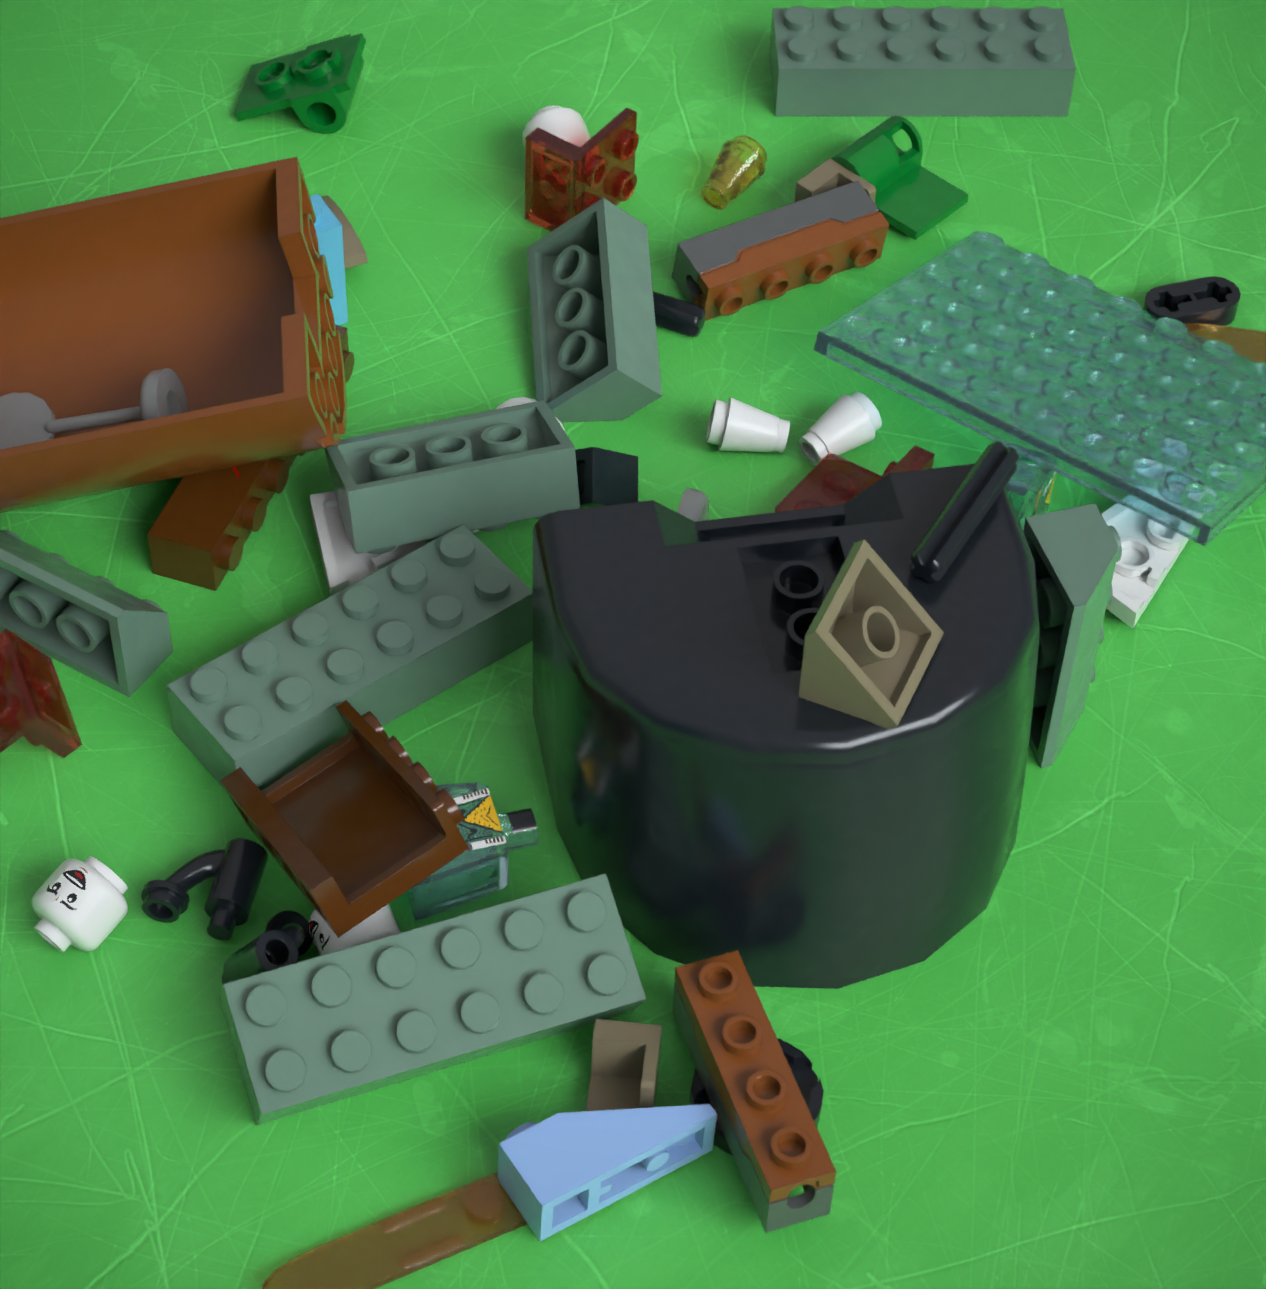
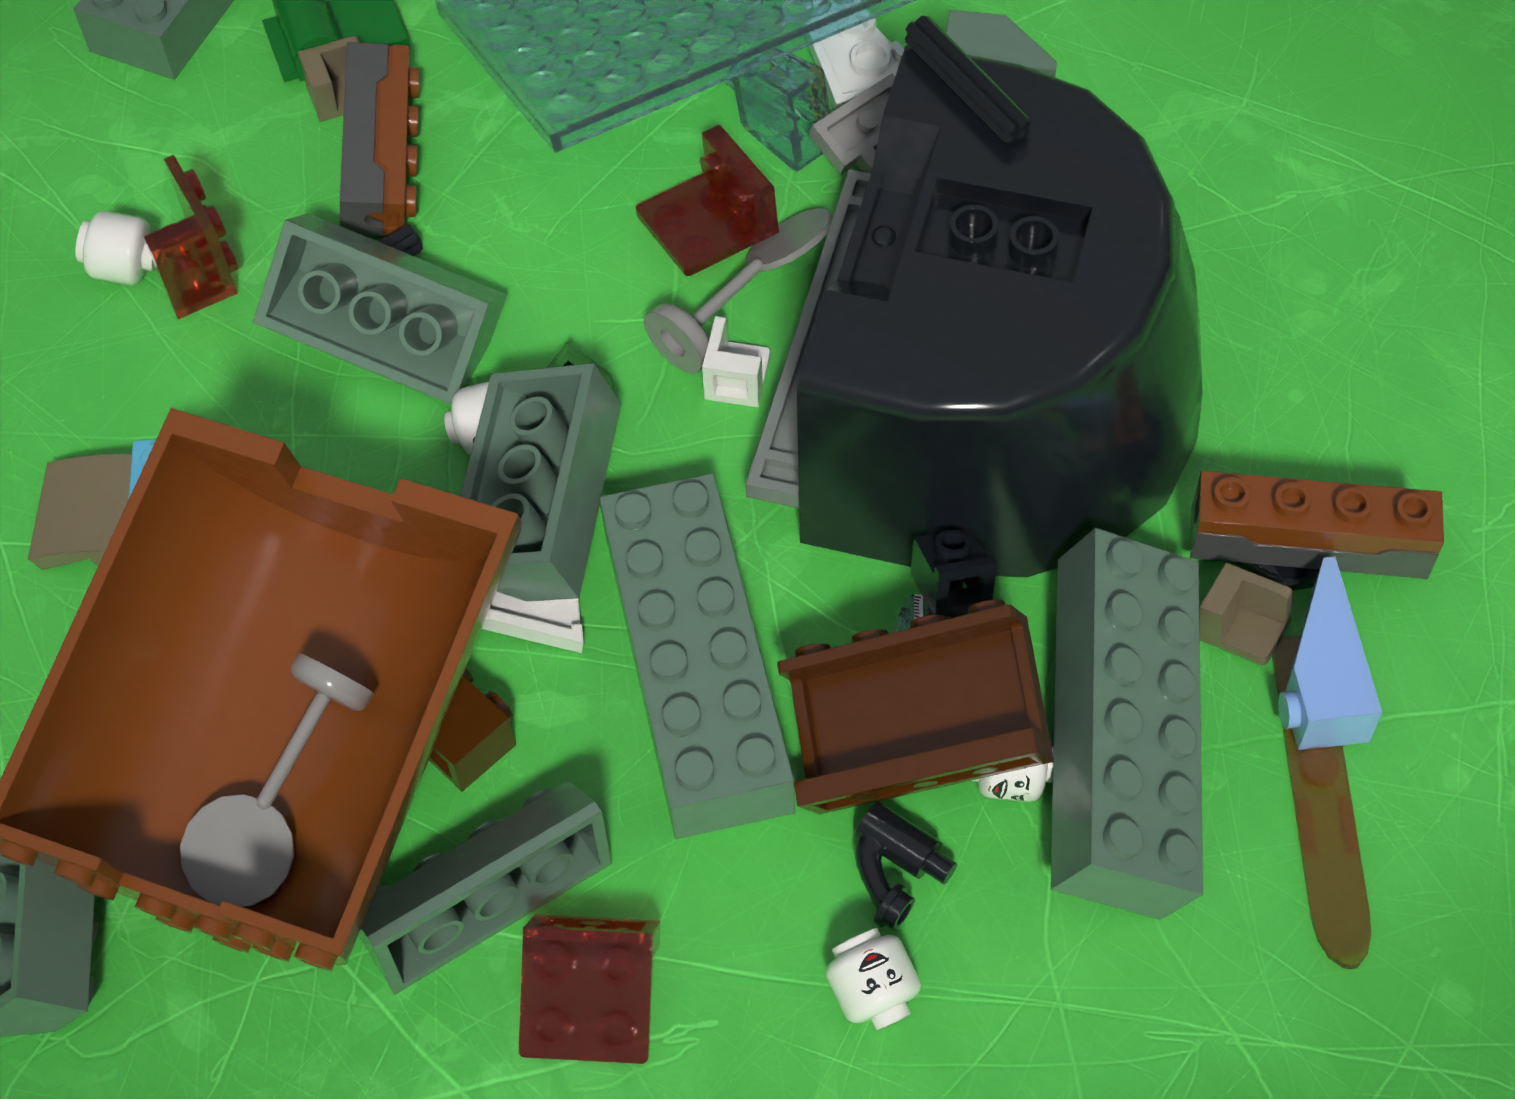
camera: 60 degrees left, 10 degrees up
black plant [222,910,312,984] -> none
clear yellow cone [701,135,767,209] -> none
white cone [706,397,790,453] -> none
white cone [798,392,882,466] -> none
dark tan slope [798,539,944,729] -> none
none -> black brick [911,526,997,617]

